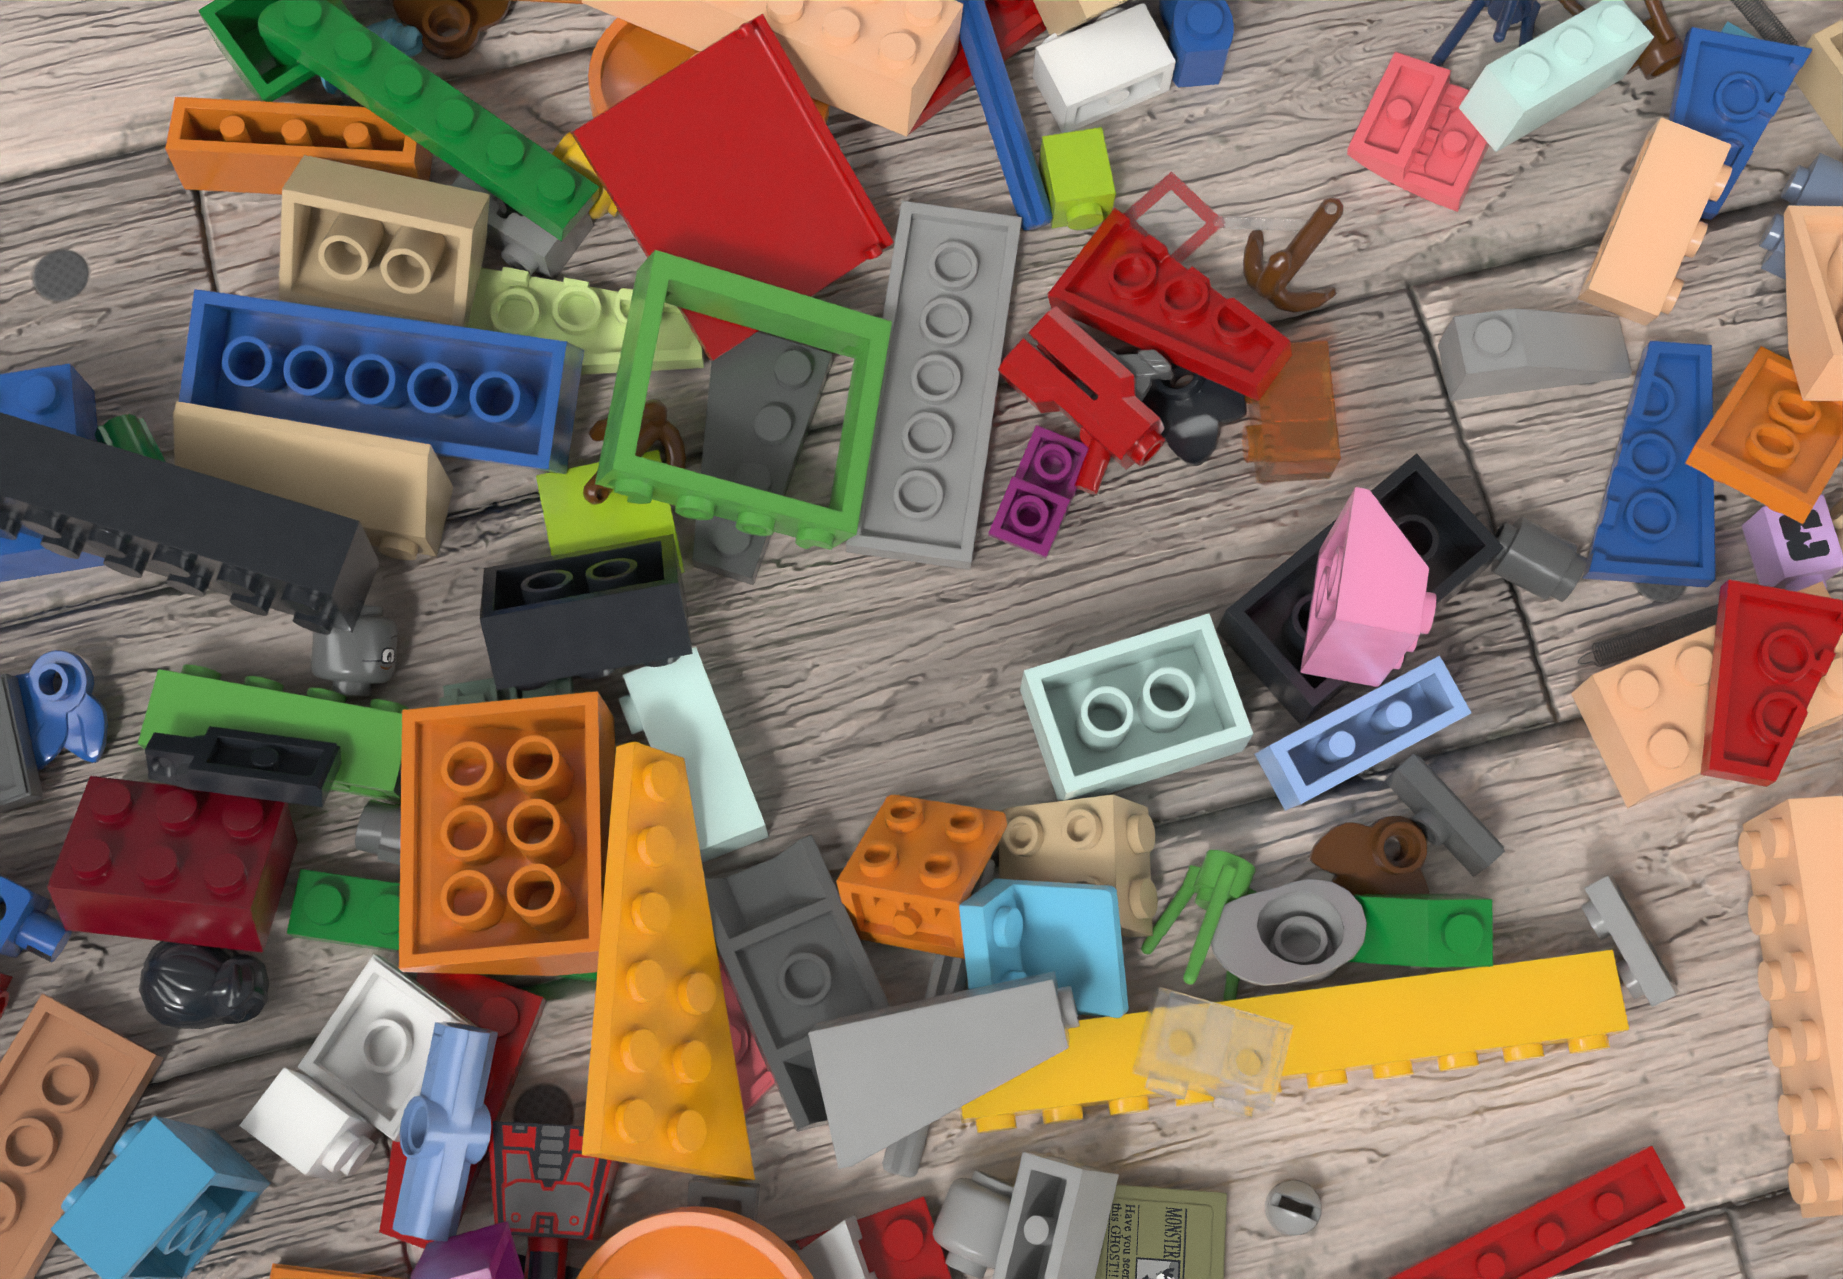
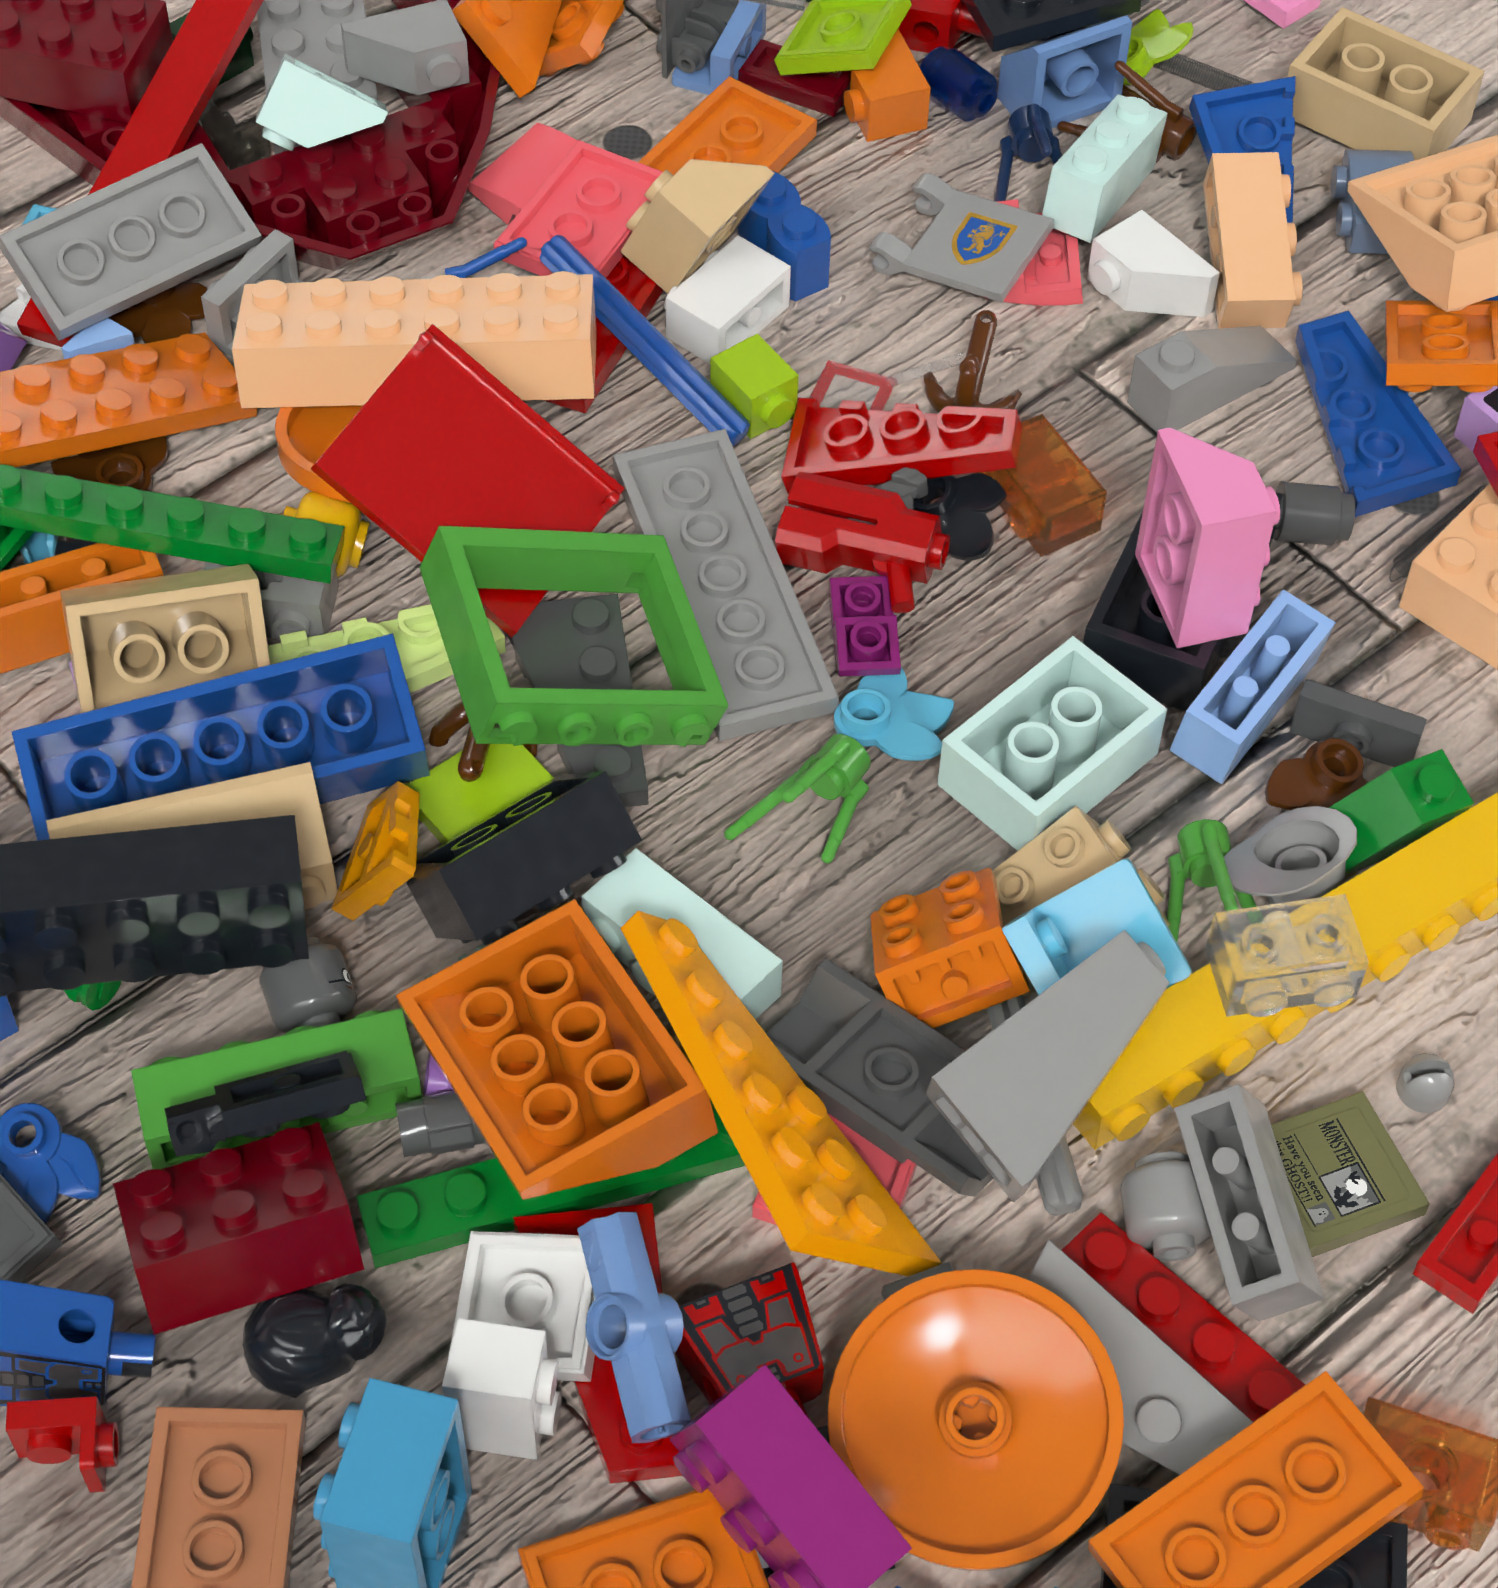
camera: 25 degrees left, 20 degrees down
none -> light orange wing [331,781,420,921]
none -> bright green plant [724,734,871,864]
none -> medium azure plate [834,667,954,761]
none -> light grey flag [870,173,1054,302]
none -> white slope [1087,210,1220,317]

